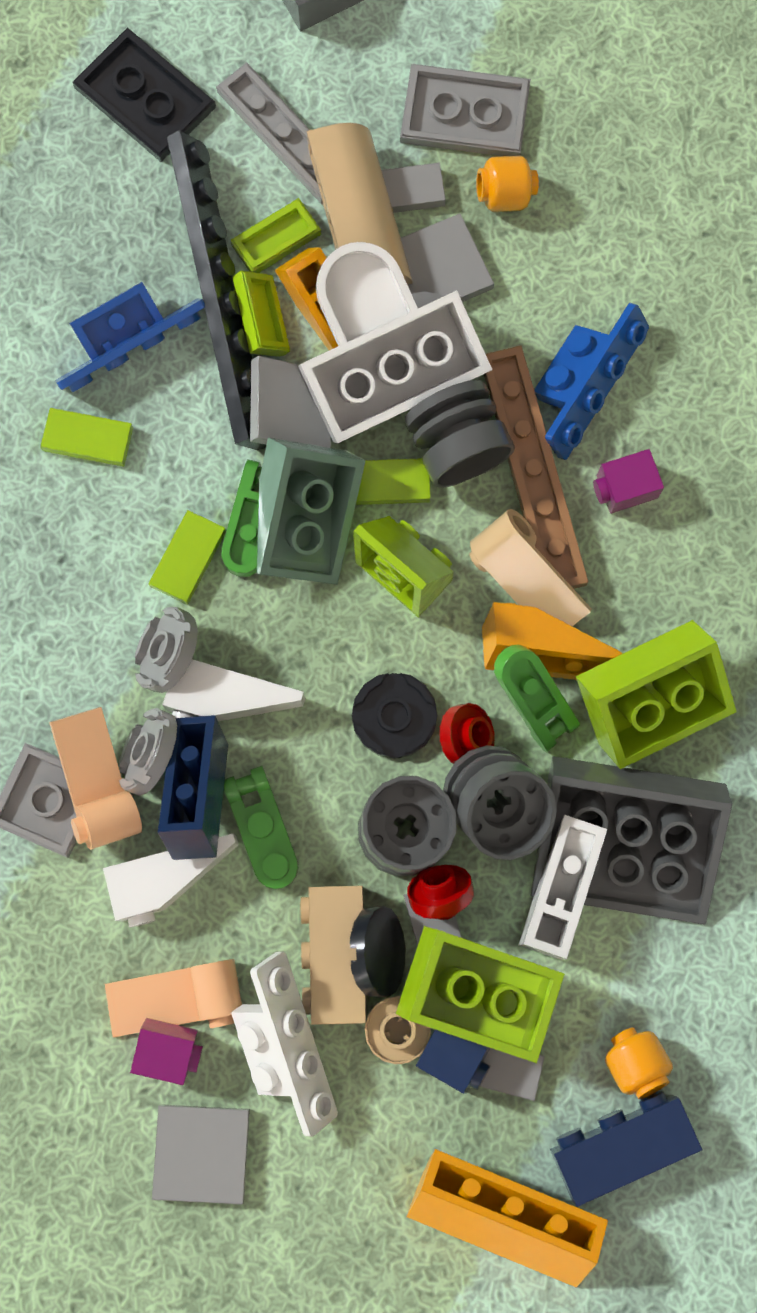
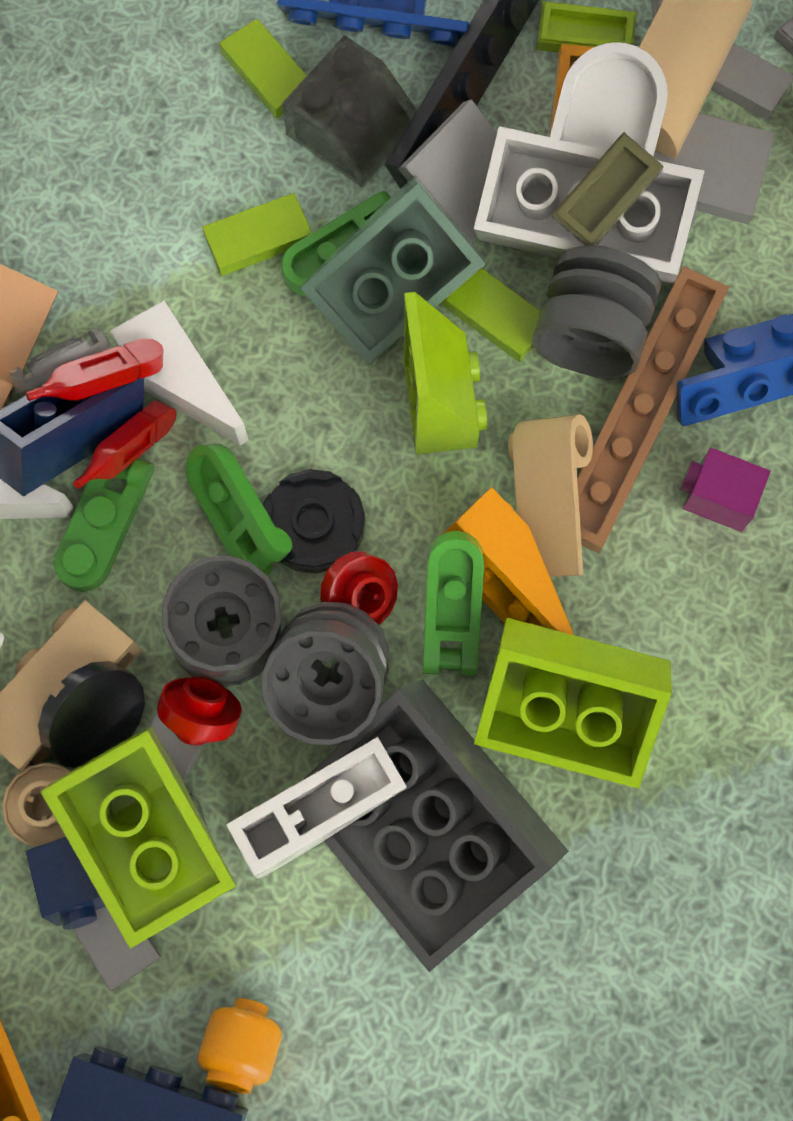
camera: 40 degrees right, 5 degrees down
light grey tile [135,607,198,693] -> none
lime tile [233,270,290,357] -> none
none -> piece [25,338,164,401]
none -> red piece [73,400,177,489]
none -> bright green plate [186,444,293,576]
none -> clear smoke slope [282,35,417,187]
none -> olive tile [552,132,664,246]

